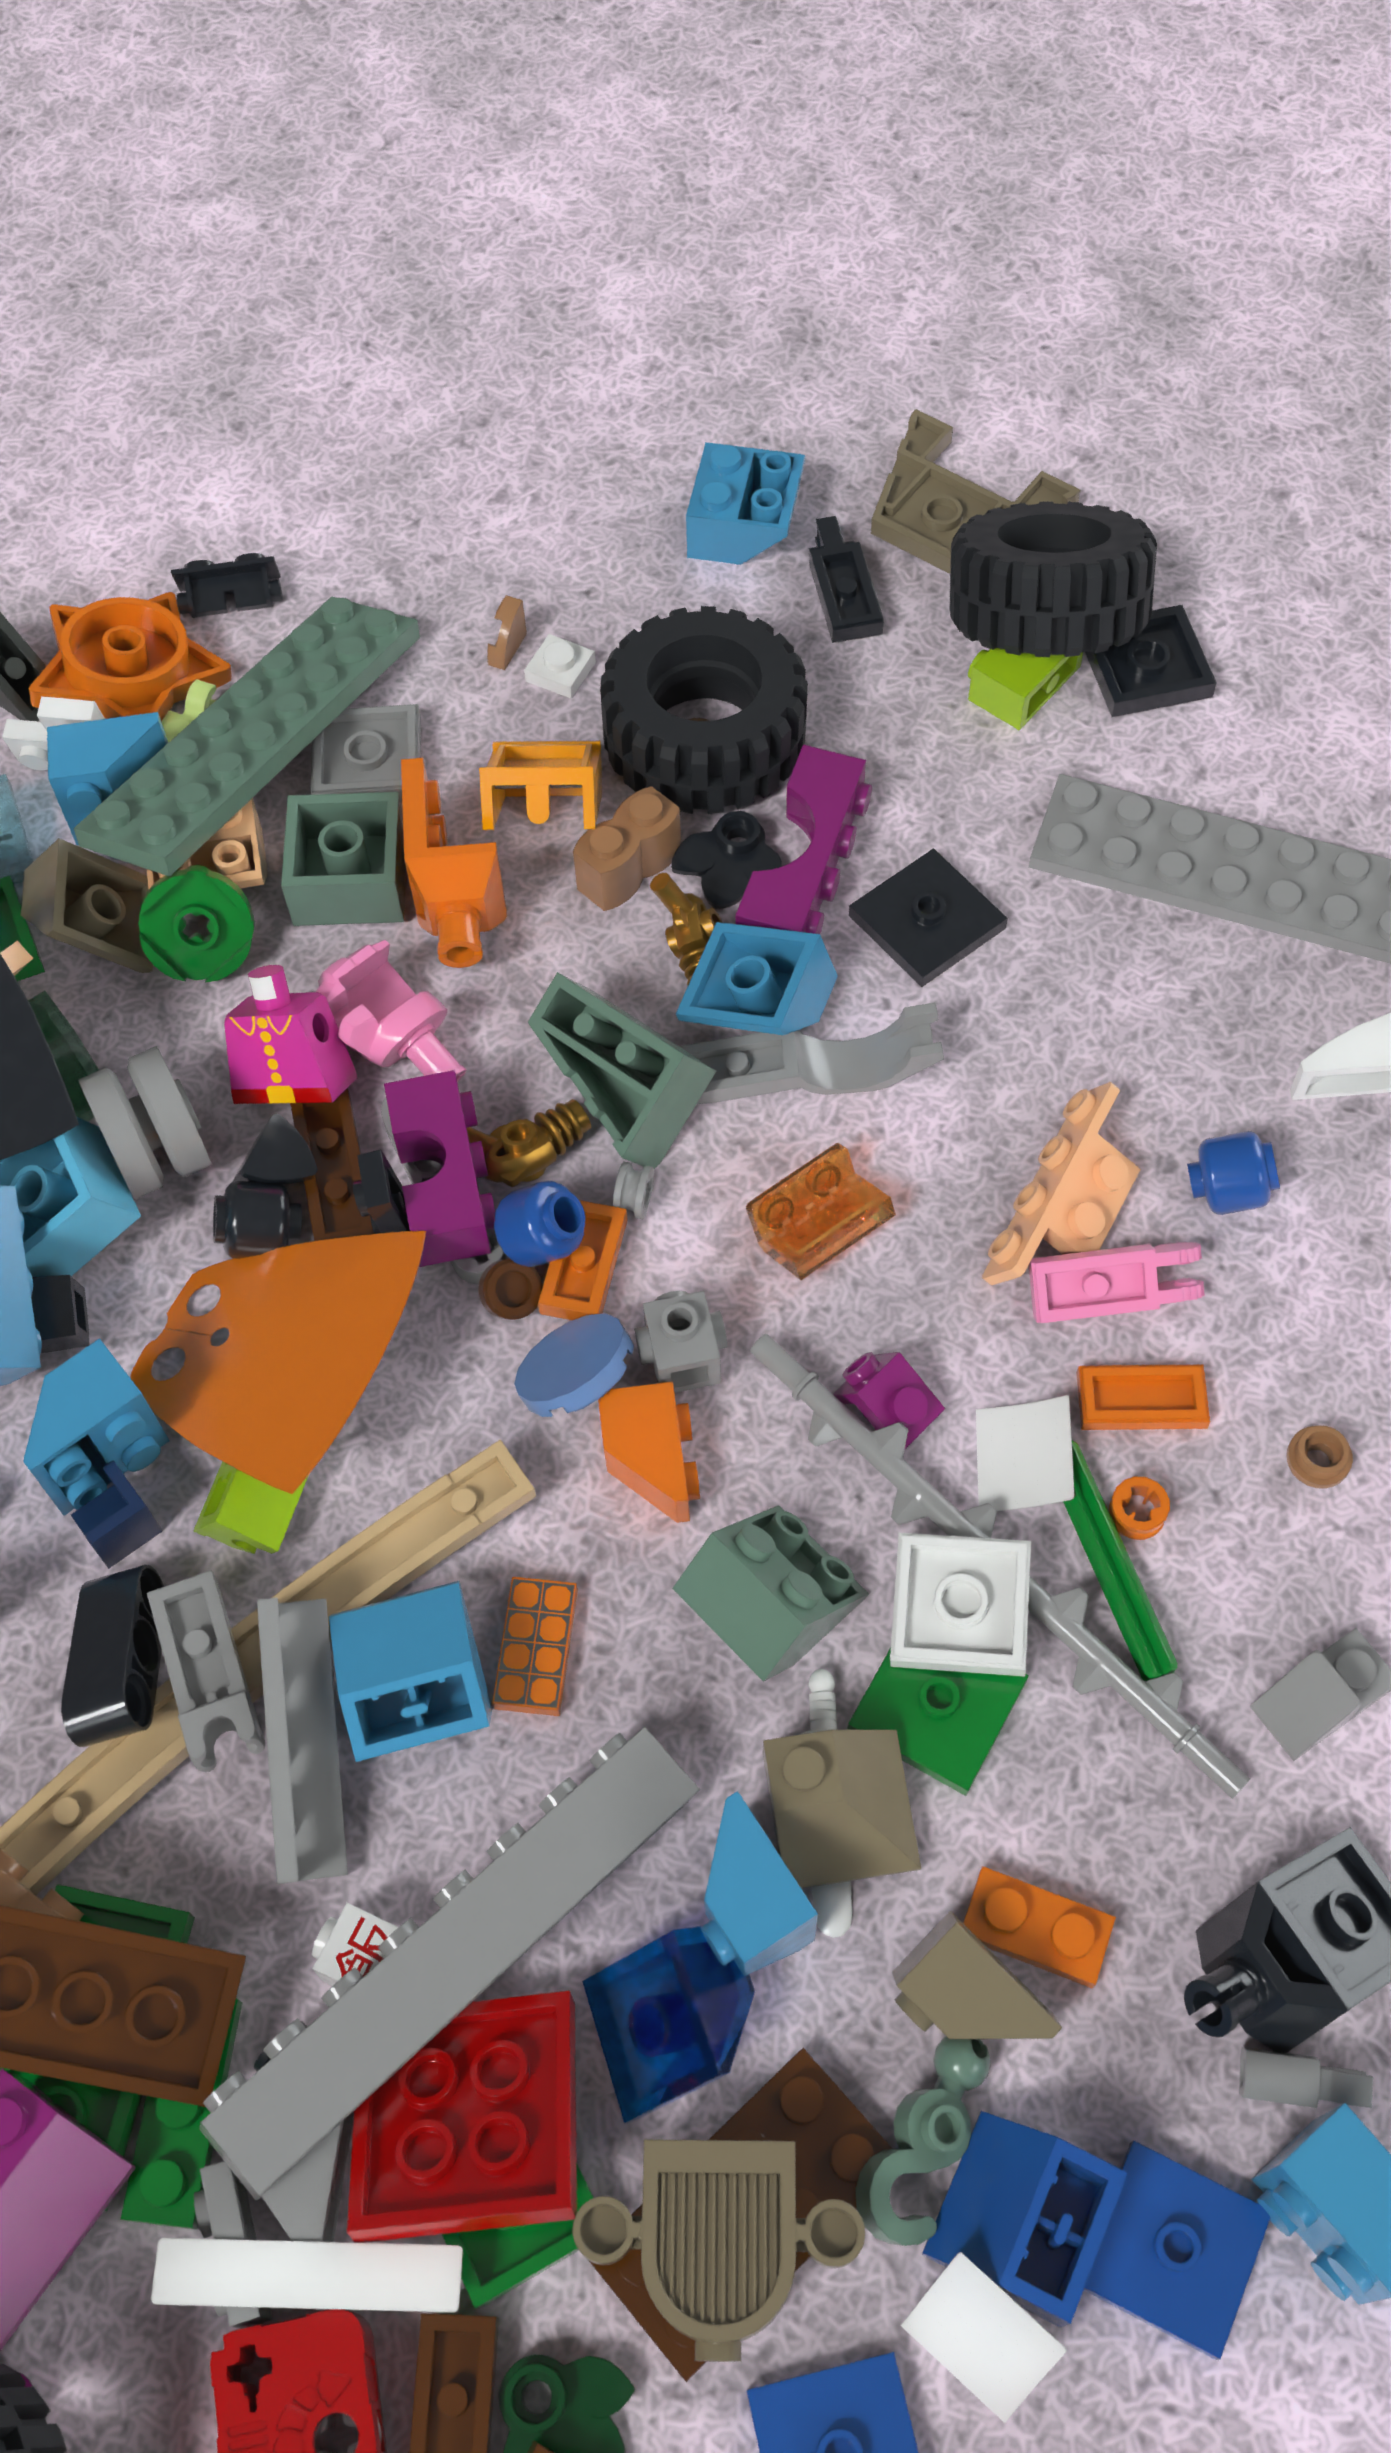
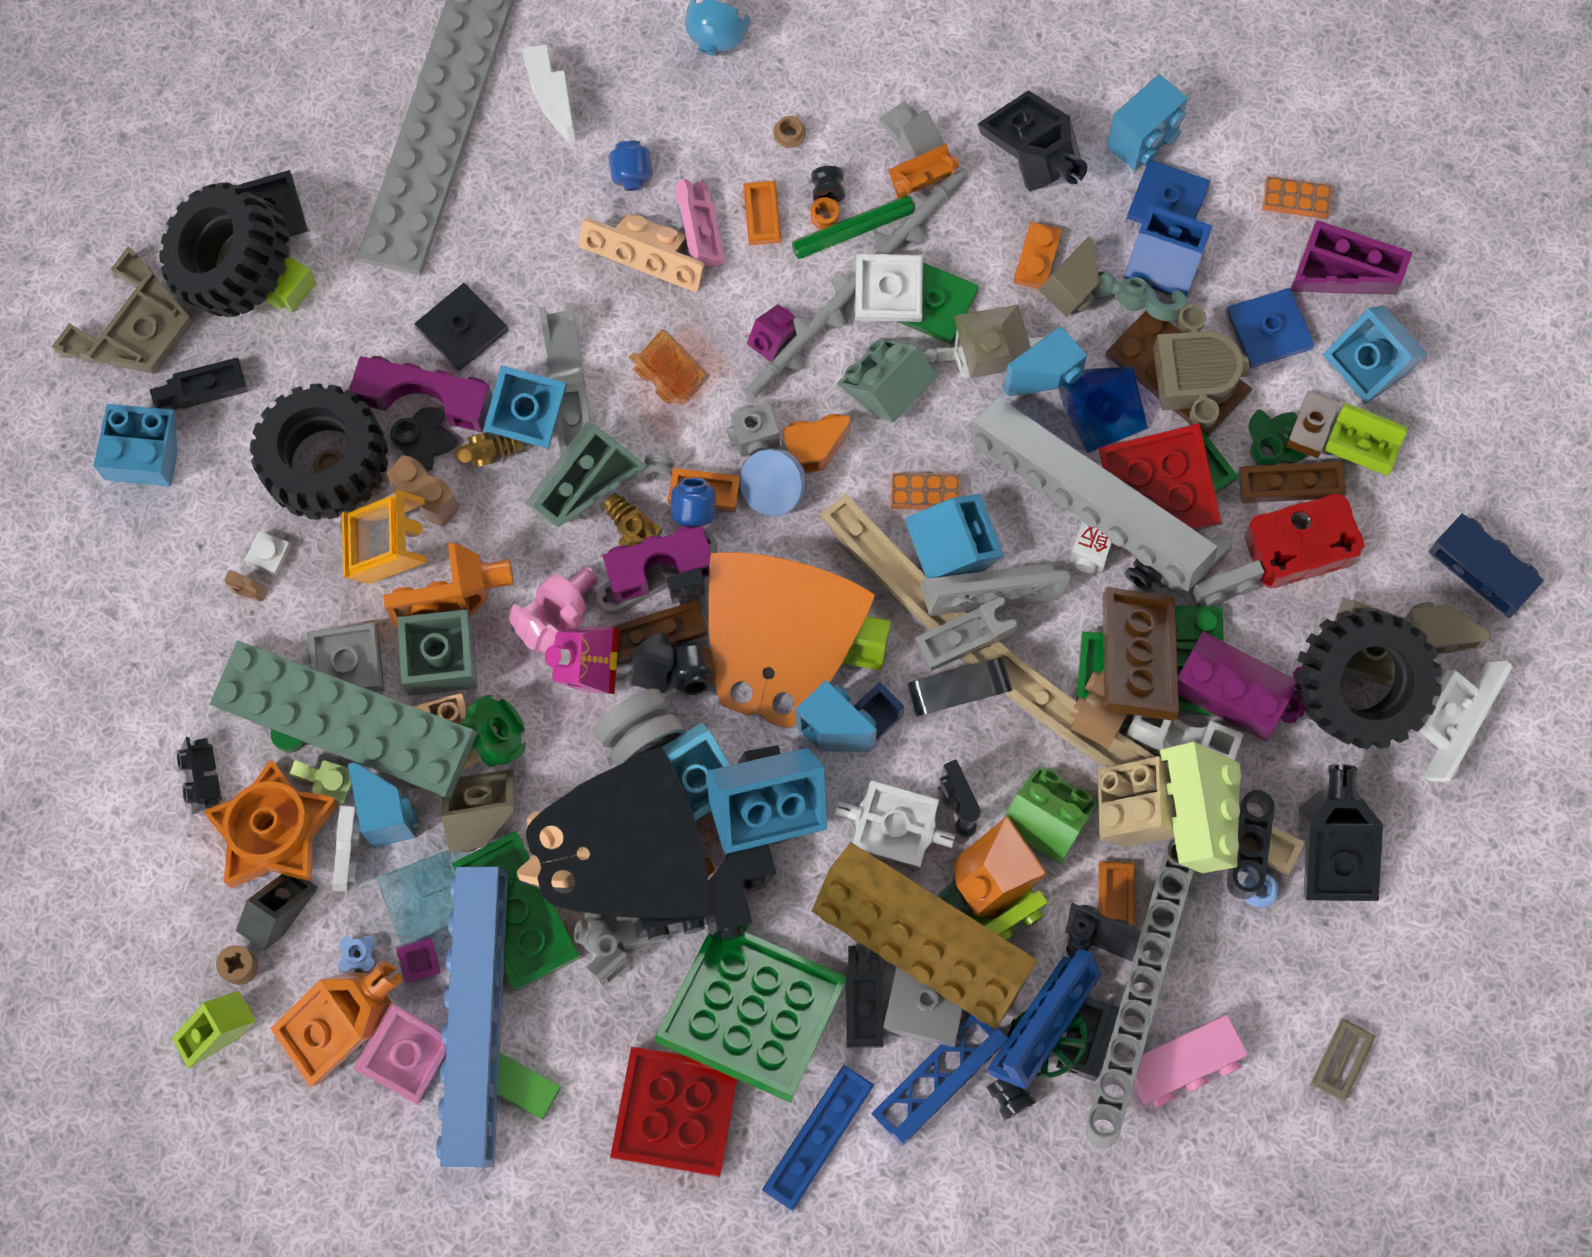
camera: 95 degrees left, 10 degrees up
white sticker [151,2238,463,2312] -> none
reddish brown tile [478,1259,543,1320] -> none
white sticker [901,2252,1067,2423] -> none
white sticker [976,1395,1074,1511] -> none
light grey bar [1239,2047,1373,2108] -> none
none -> black wheel [811,166,845,203]
none -> orange hinge [888,143,959,198]

